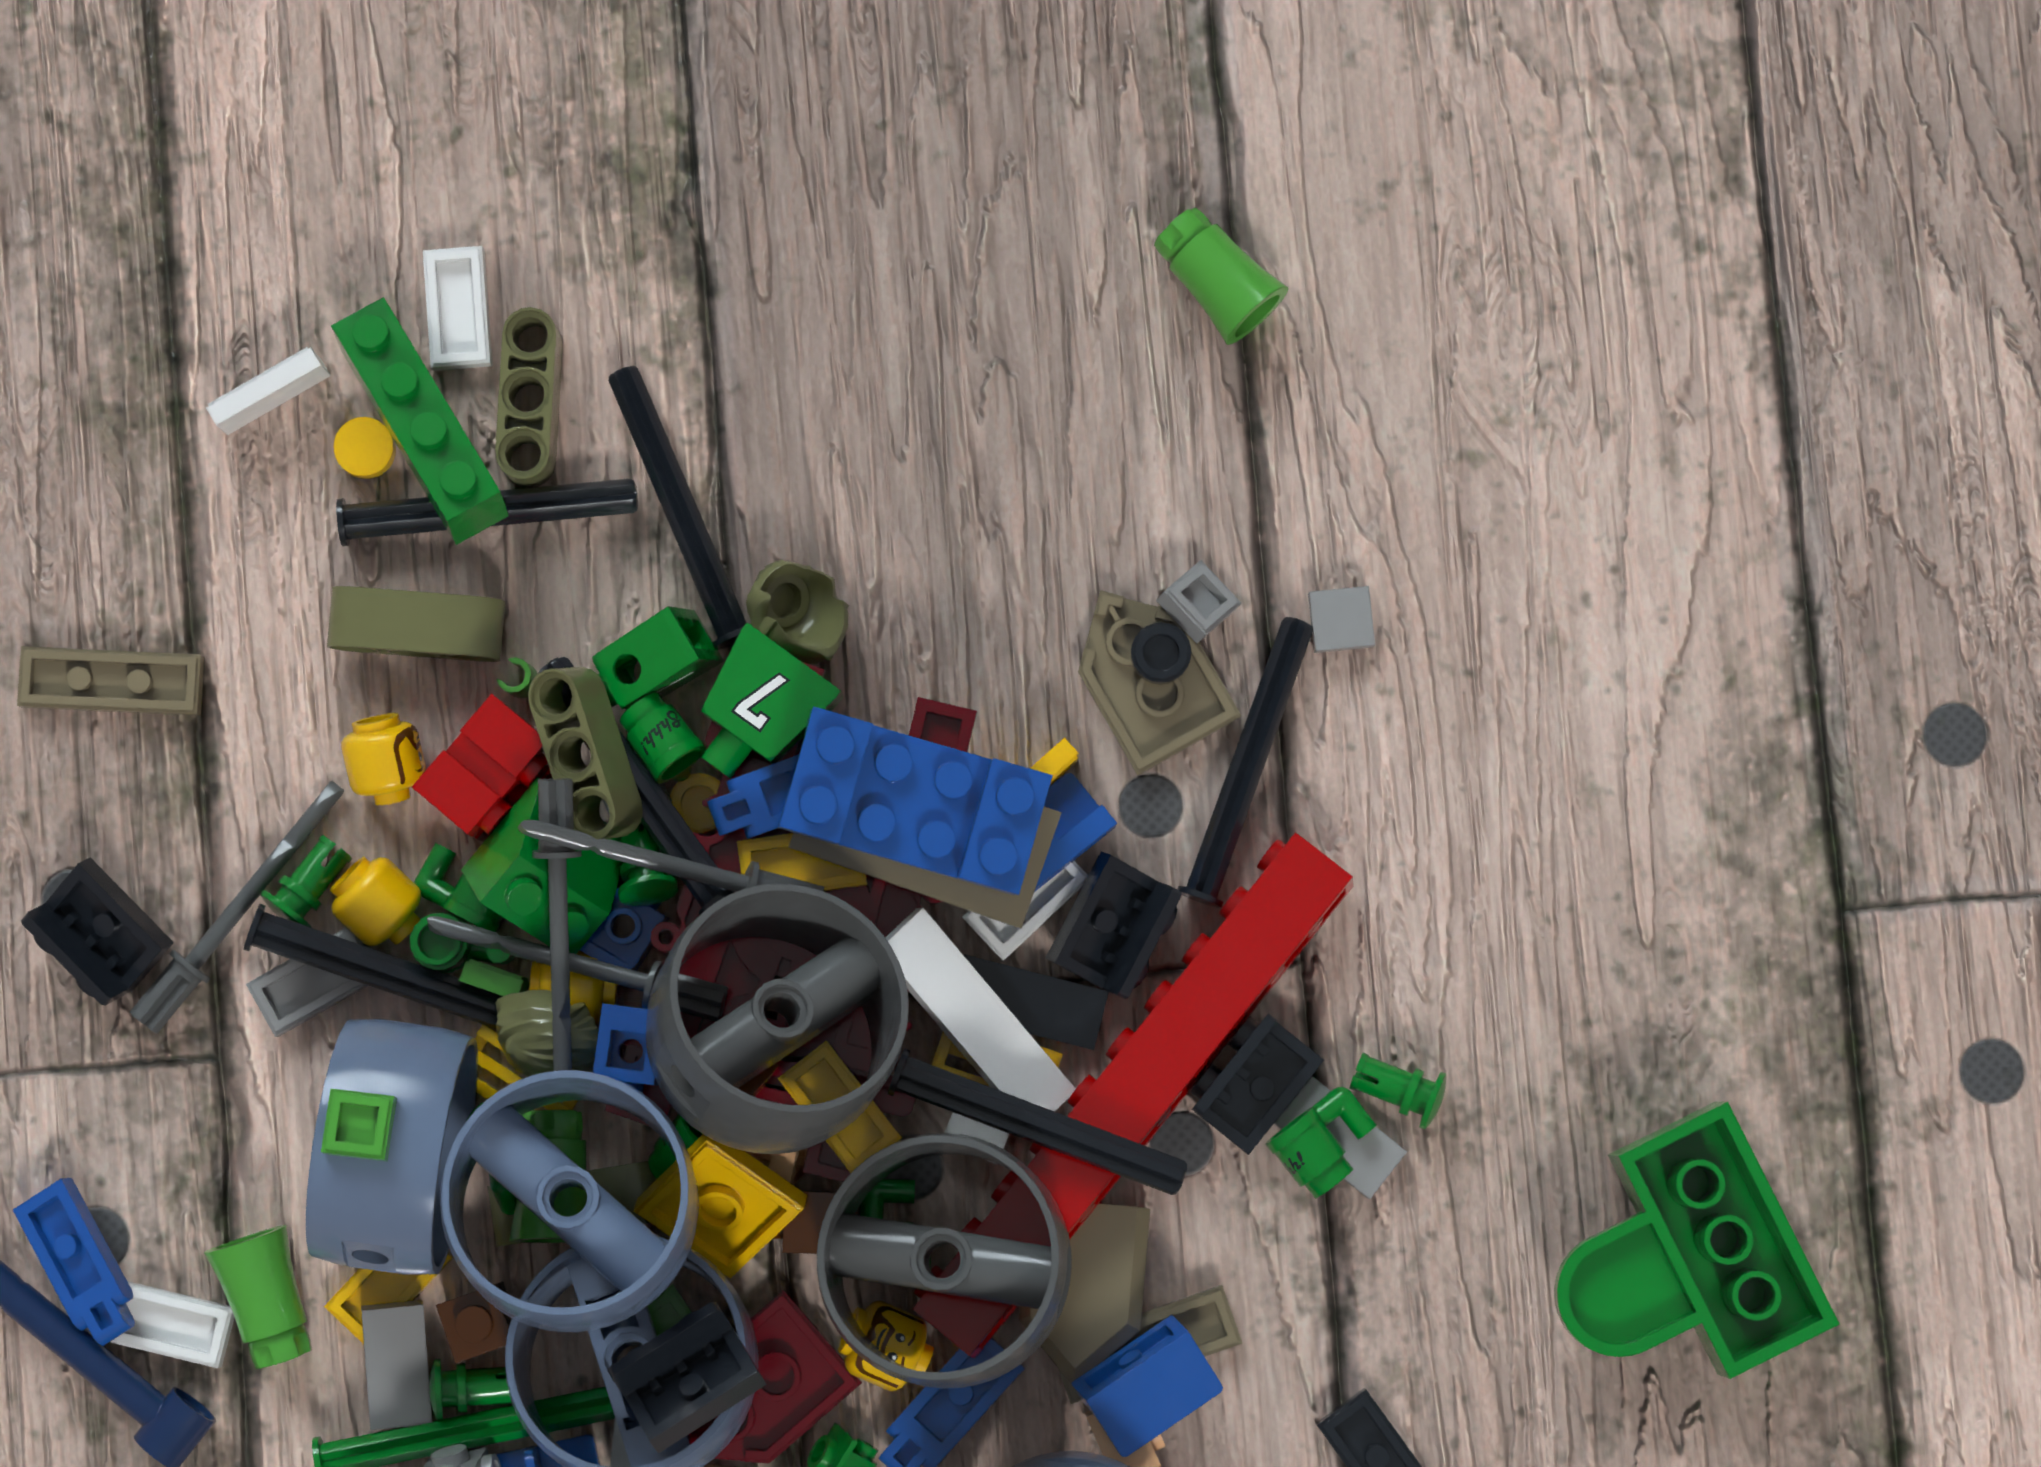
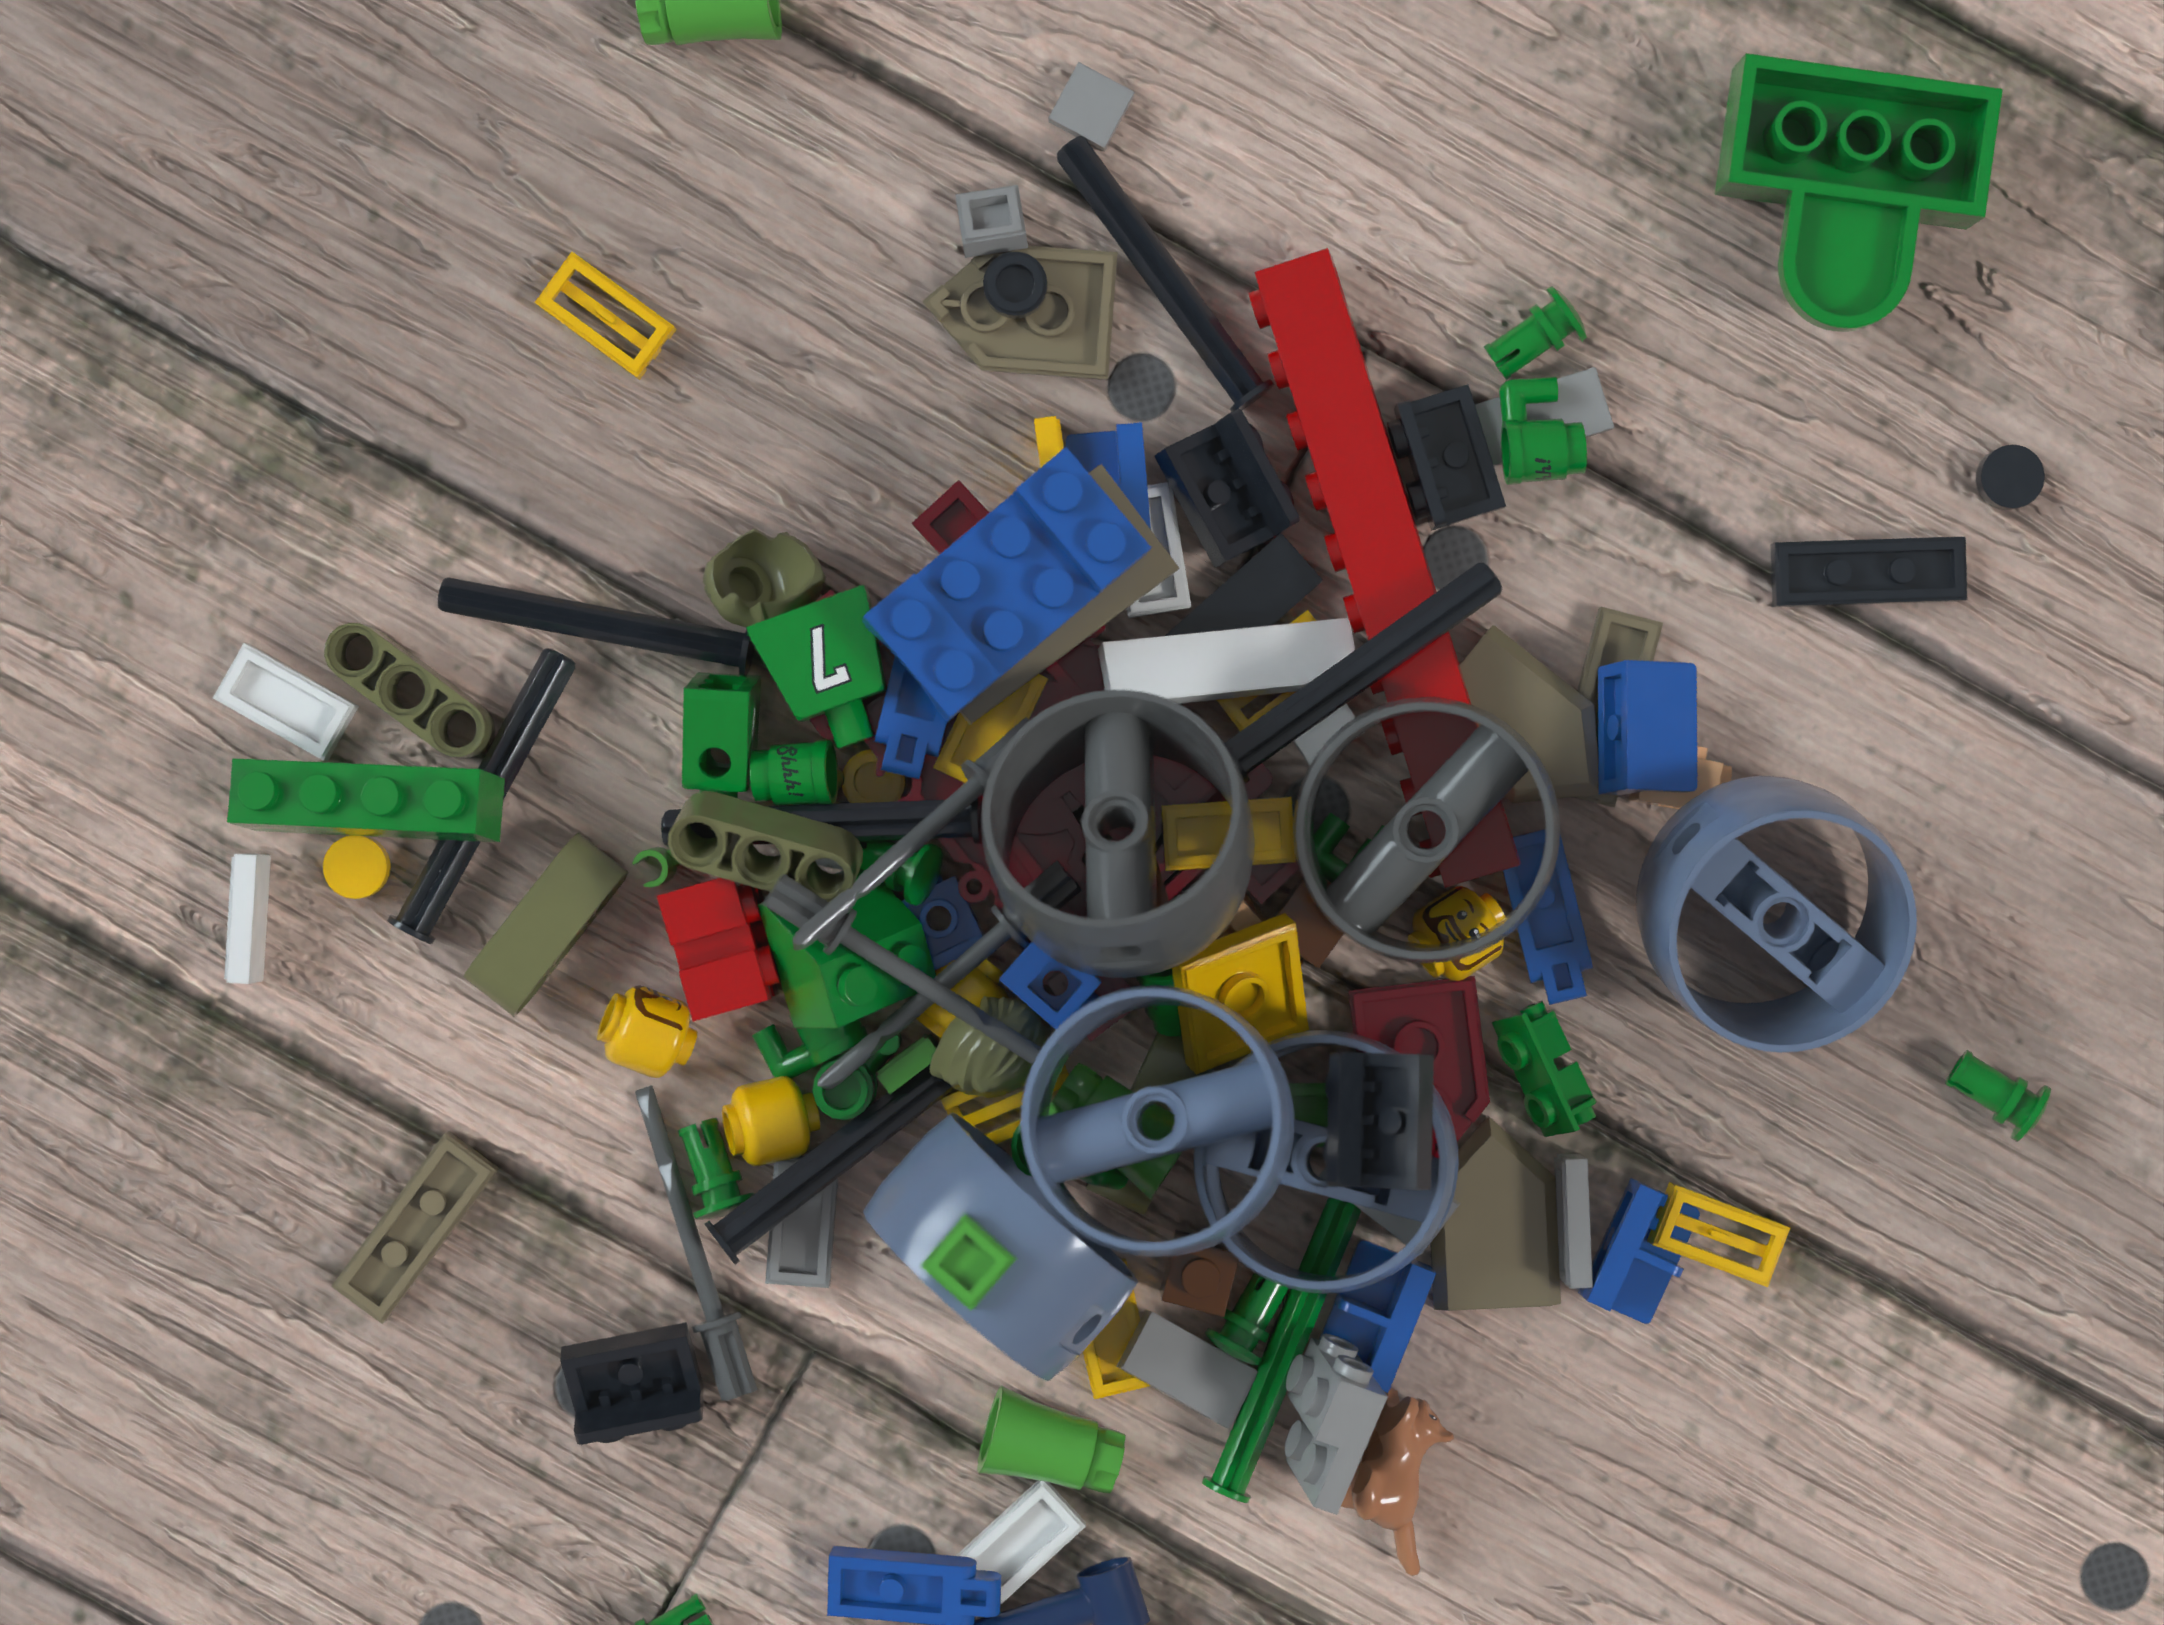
camera: 60 degrees left, 5 degrees up
none -> yellow tile [534,252,677,380]

